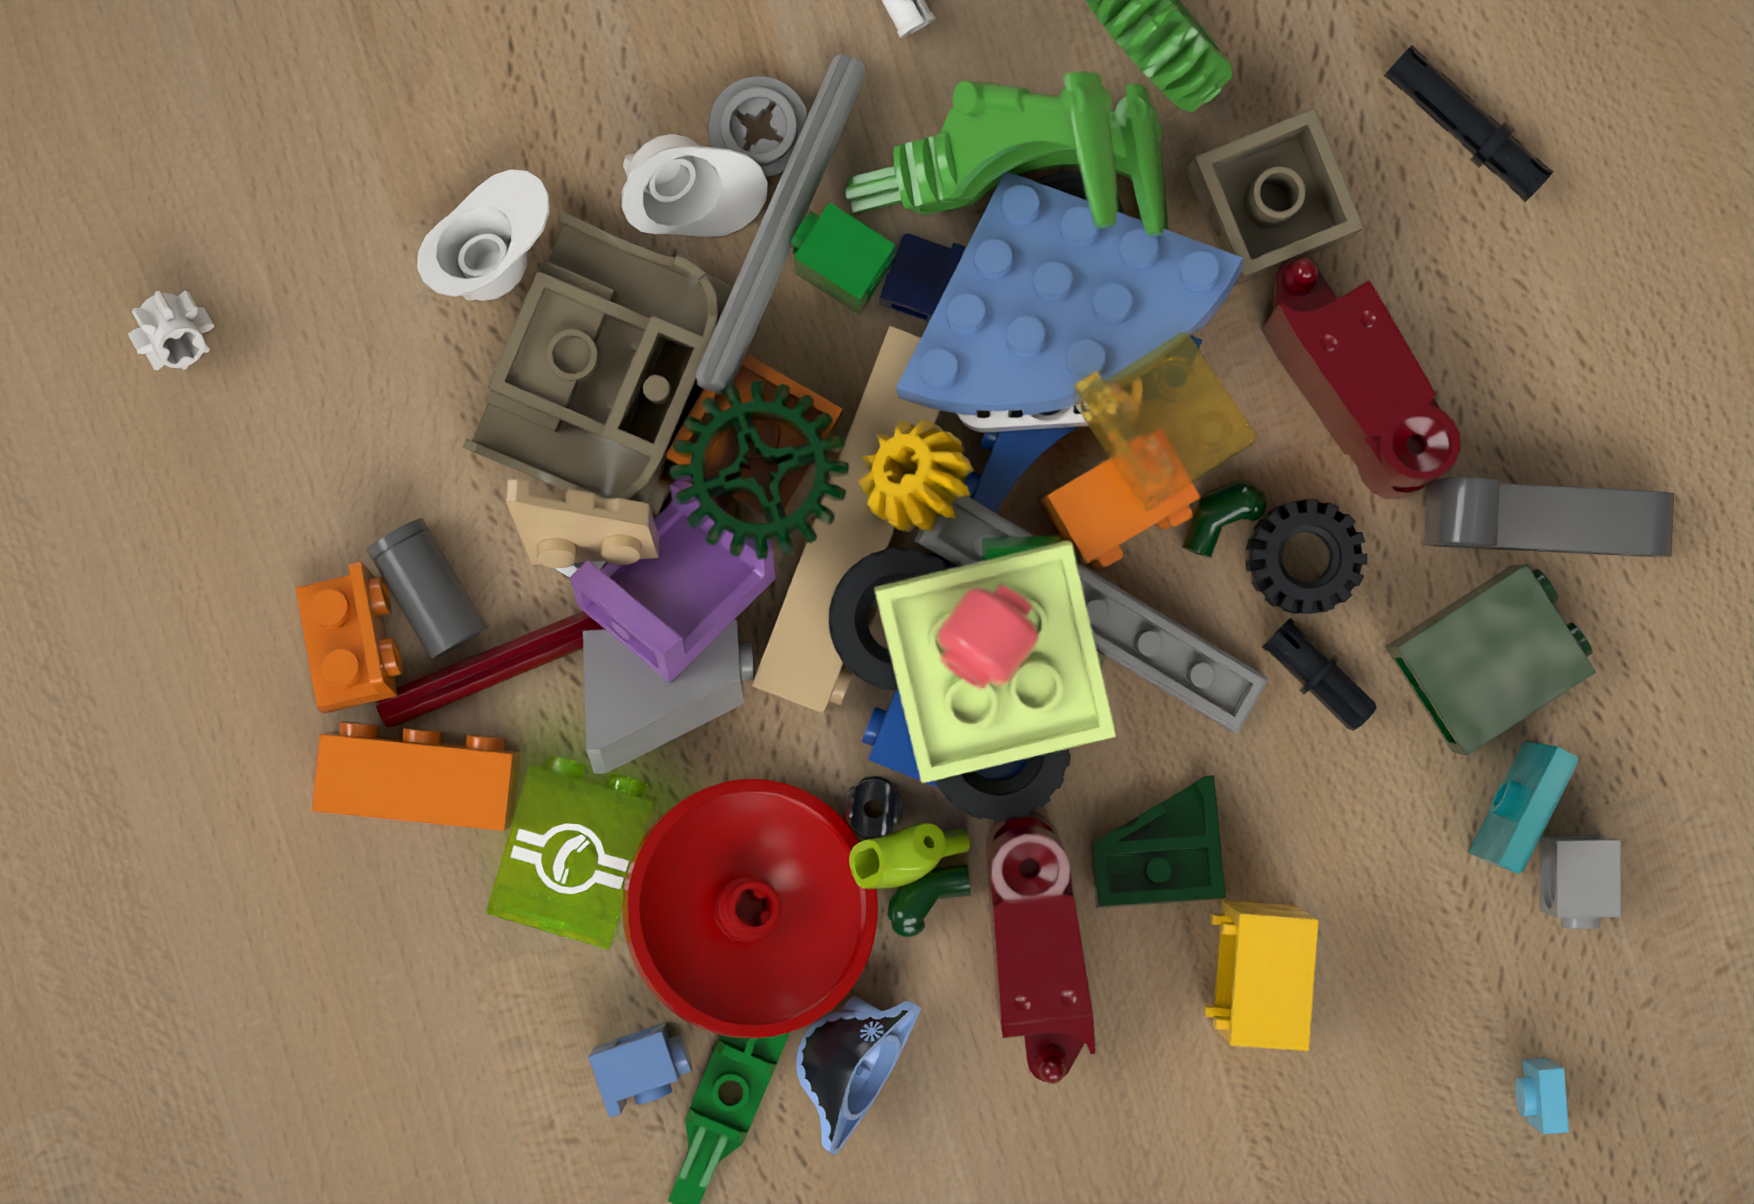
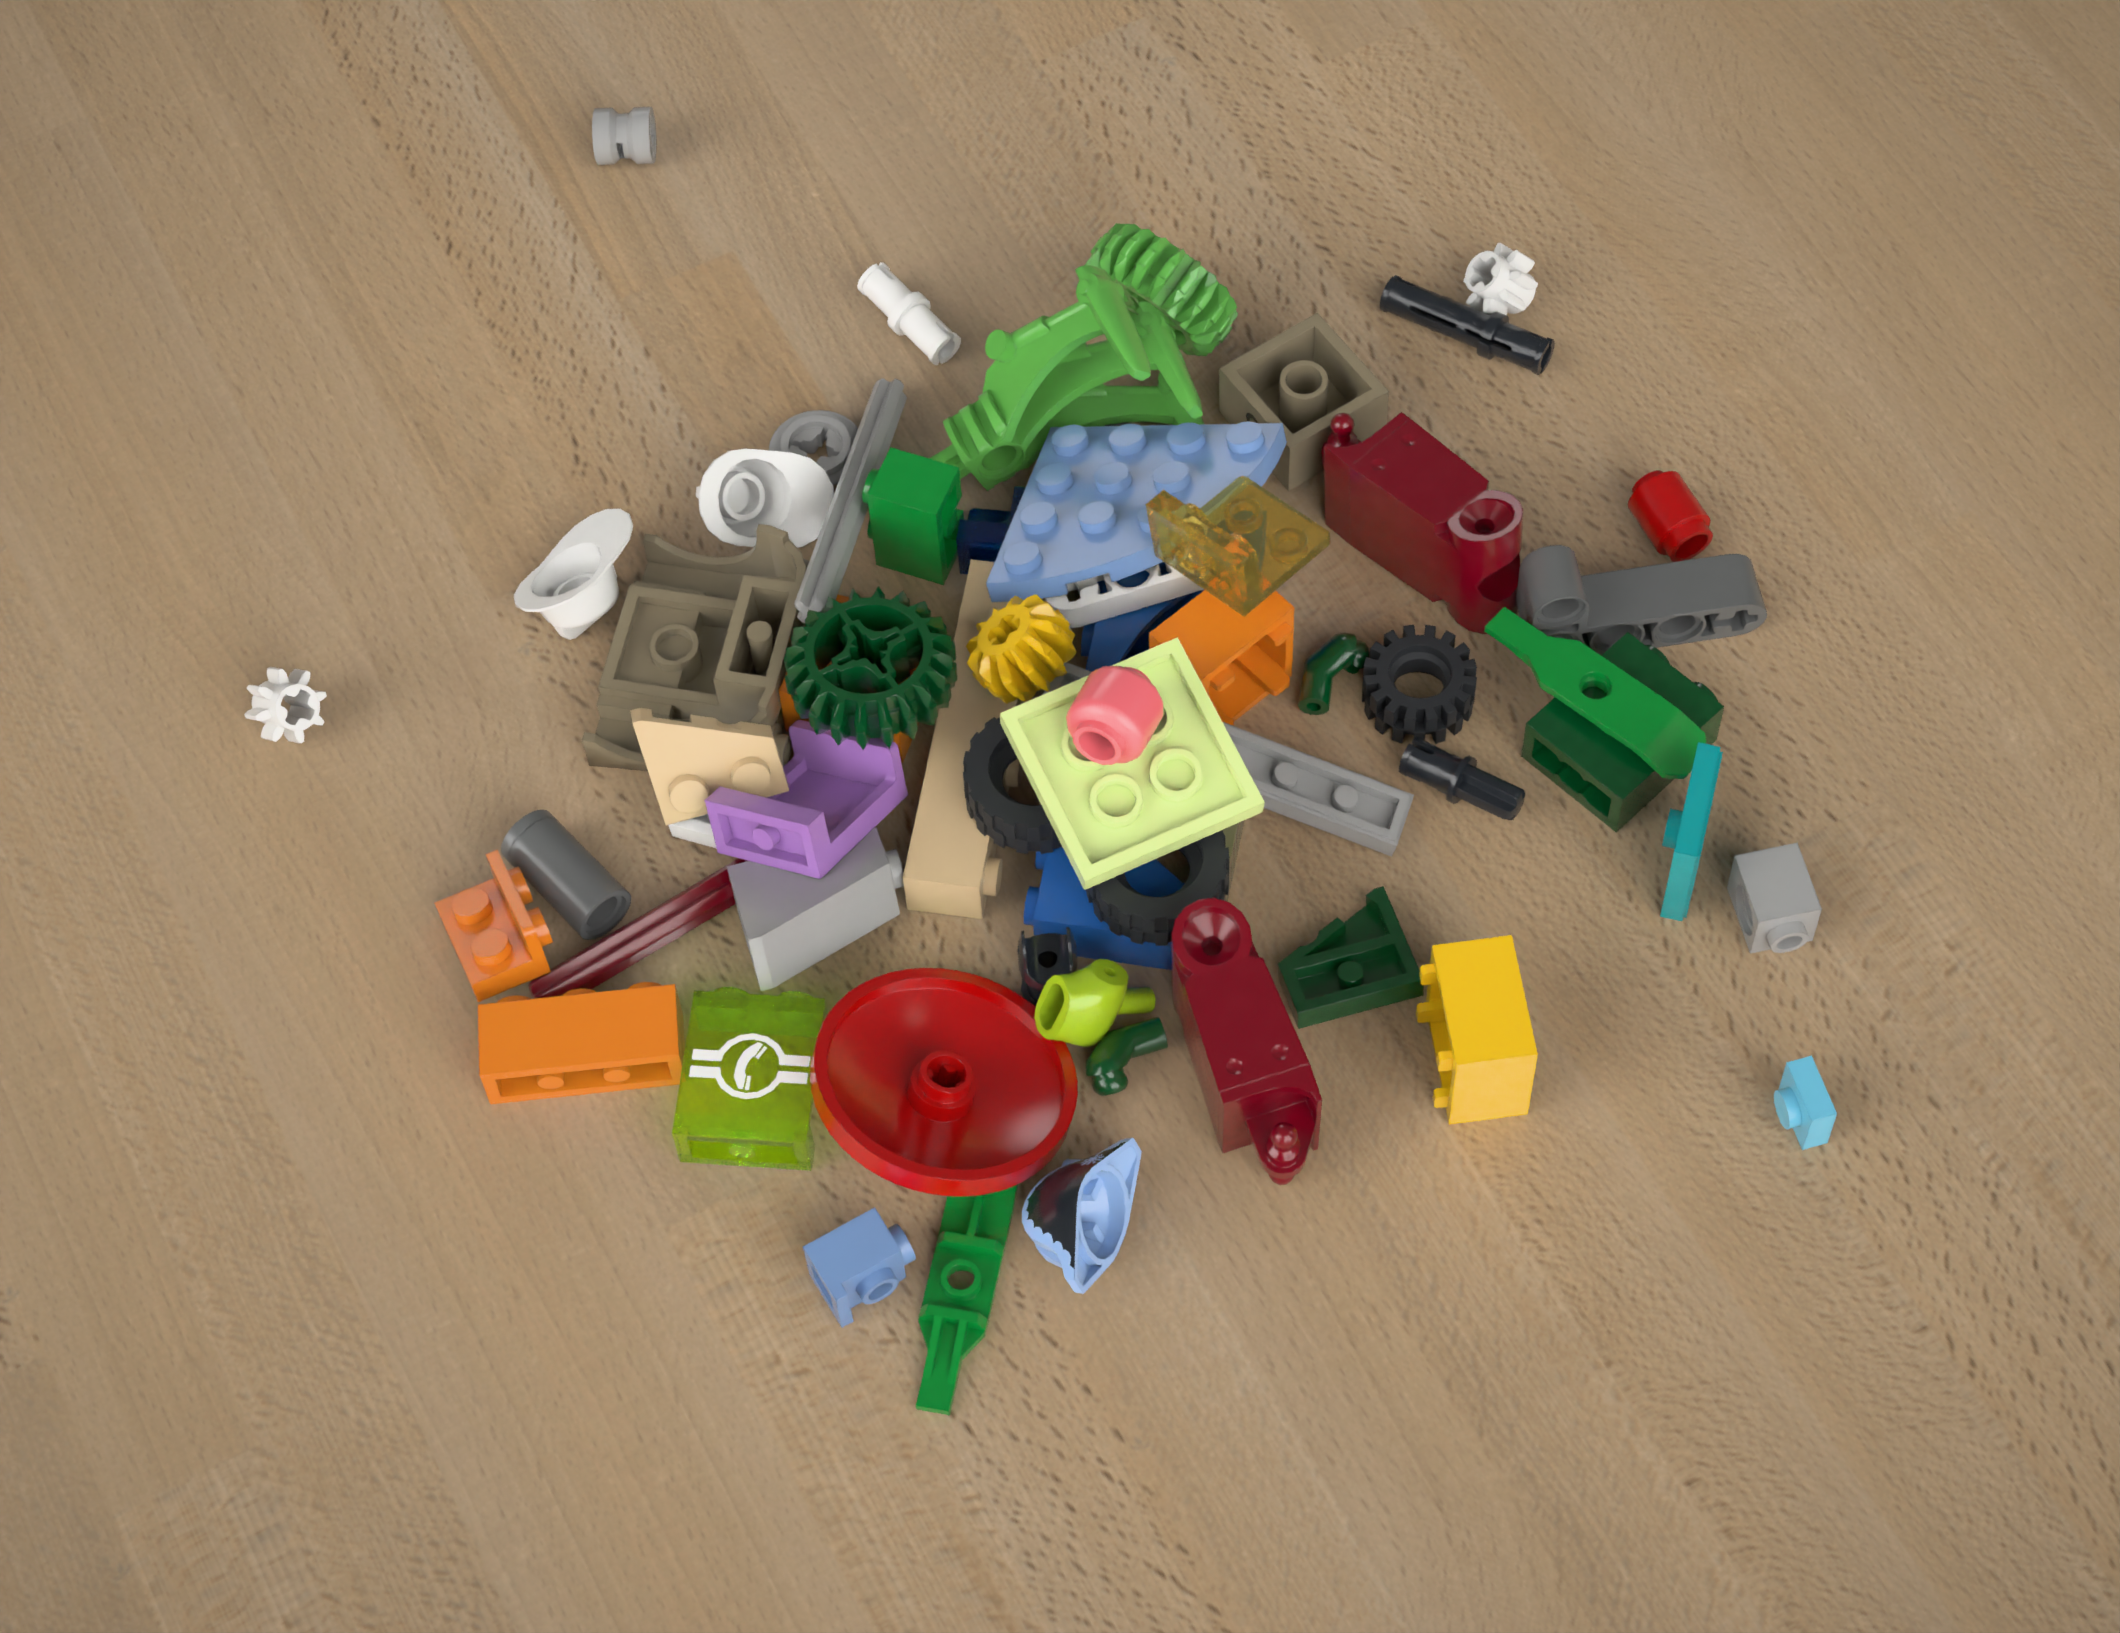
camera: 10 degrees left, 30 degrees down
none -> white gear [1463,243,1538,315]
none -> green piece [1484,607,1706,779]
none -> red brick [1627,470,1713,562]

